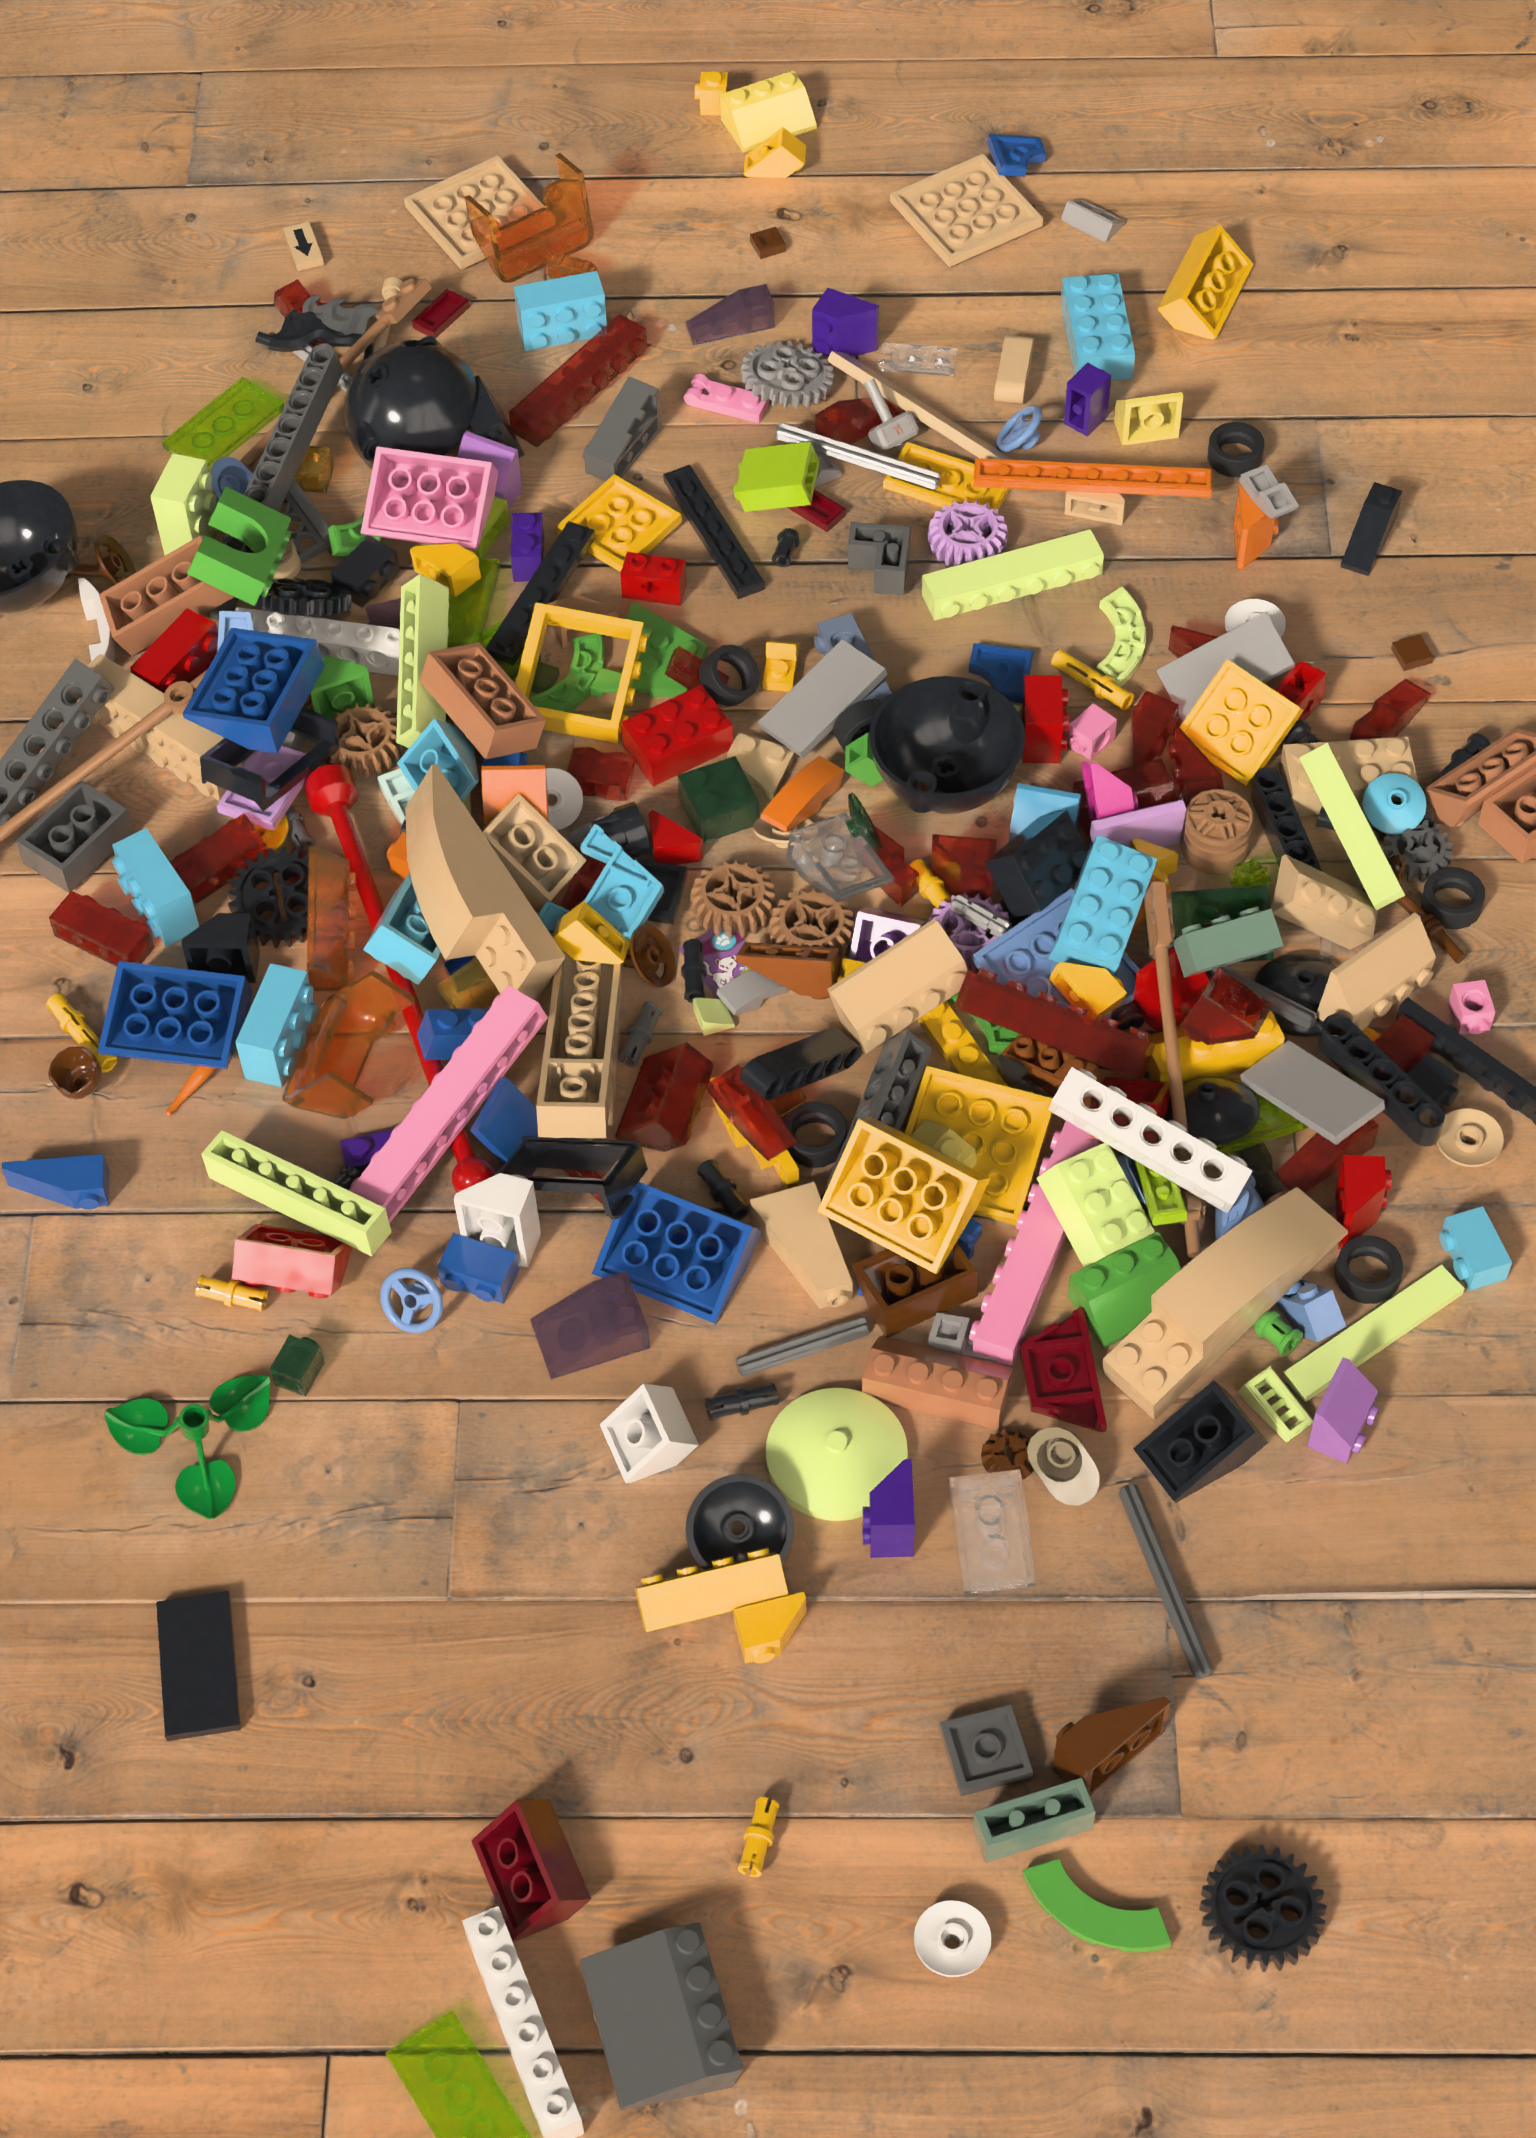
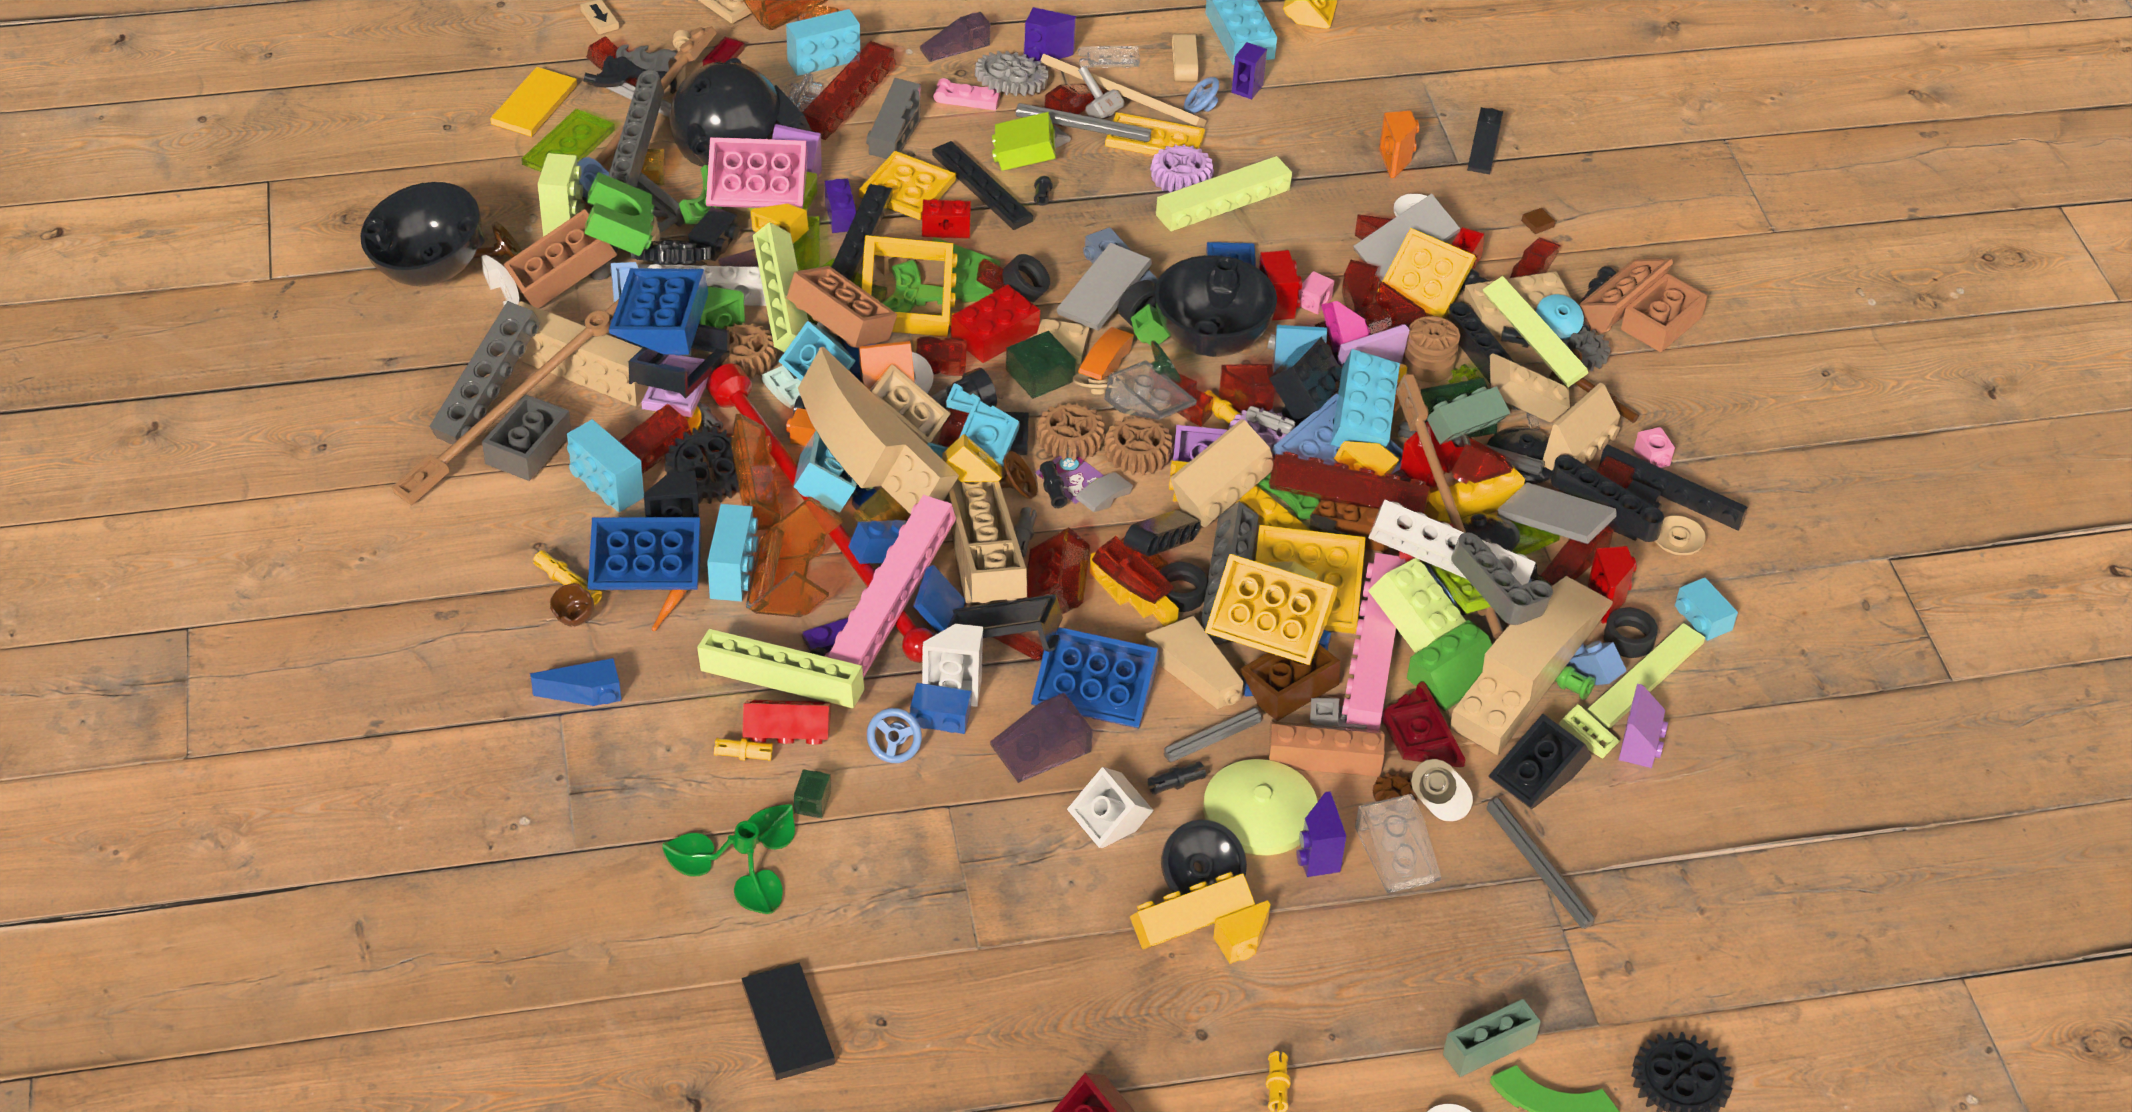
camera: 15 degrees left, 10 degrees down
clear red brick [49,891,155,967] -> none
red brick [130,608,218,693] -> none
red slope [648,809,703,865] -> none
yellowish green slope [693,998,735,1036] -> none
black pin [697,1159,750,1221] -> none
dark orange slope [736,942,840,1000] -> none
yellow slope [762,640,800,692] -> none
dark red tile [787,489,846,532] -> none
dark grey brick [848,522,911,596] -> none
dark grey plate [940,1704,1033,1796] -> none
orange tile [973,458,1212,498] -> none
yellow pin [1051,649,1135,711] -> none
reddish brown slope [1053,1697,1171,1796] -> none
tan slope [1064,491,1125,525] -> none
yellowish green tile [1096,586,1146,687] -> none
light yellow slope [1114,392,1183,446] -> none
black tyre [1208,422,1264,477] -> none
light grey slope [1239,464,1299,519] -> none
black tyre [1421,867,1485,930] -> none
none -> yellow tile [490,67,577,137]
none -> clear hips [784,73,824,113]
none -> dark grey beam [1451,532,1553,625]

